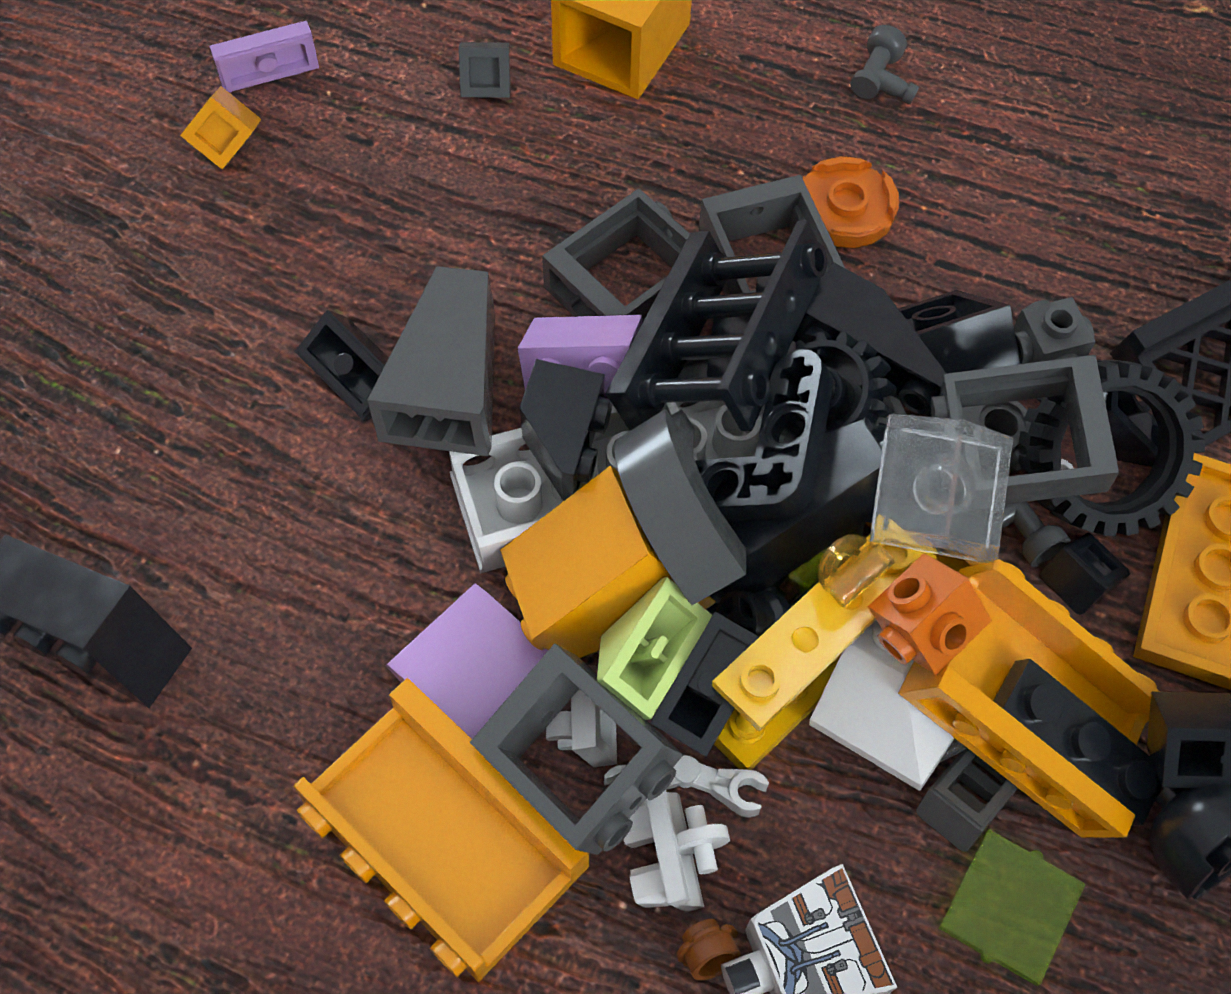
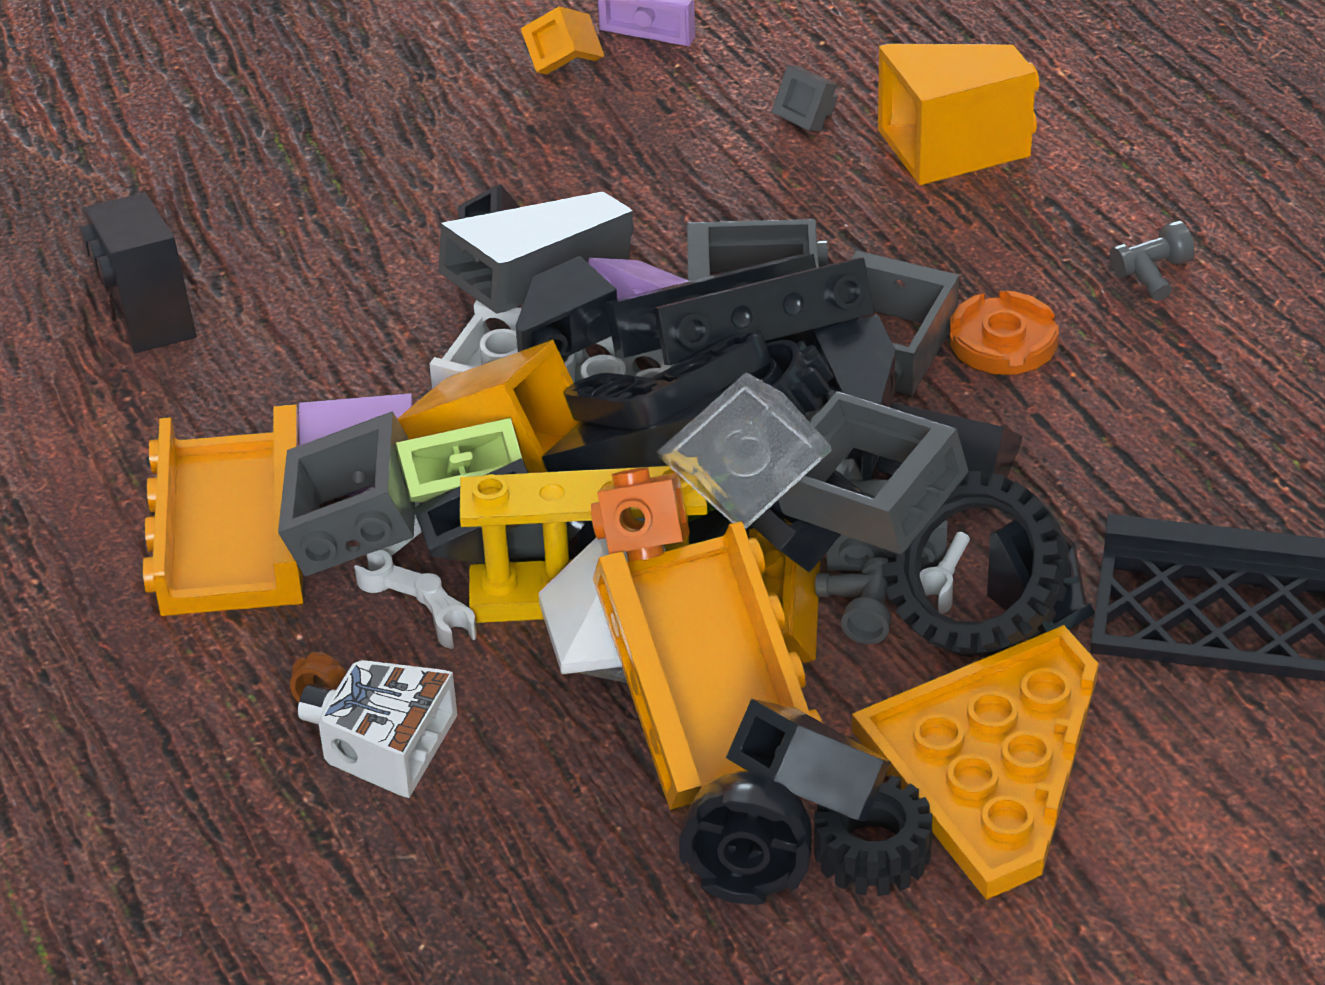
camera: 45 degrees right, 20 degrees down
dark grey arch [614,409,746,606] -> none
white hips [623,790,730,912] -> none
clear yellow plate [818,534,895,608] -> none
dark grey slope [916,747,1018,852] -> none
clear neon green piece [938,829,1086,986] -> none
black plate [993,659,1162,825] -> none
dark grey brick [1014,297,1096,364] -> none
black slope [1040,533,1131,615] -> none

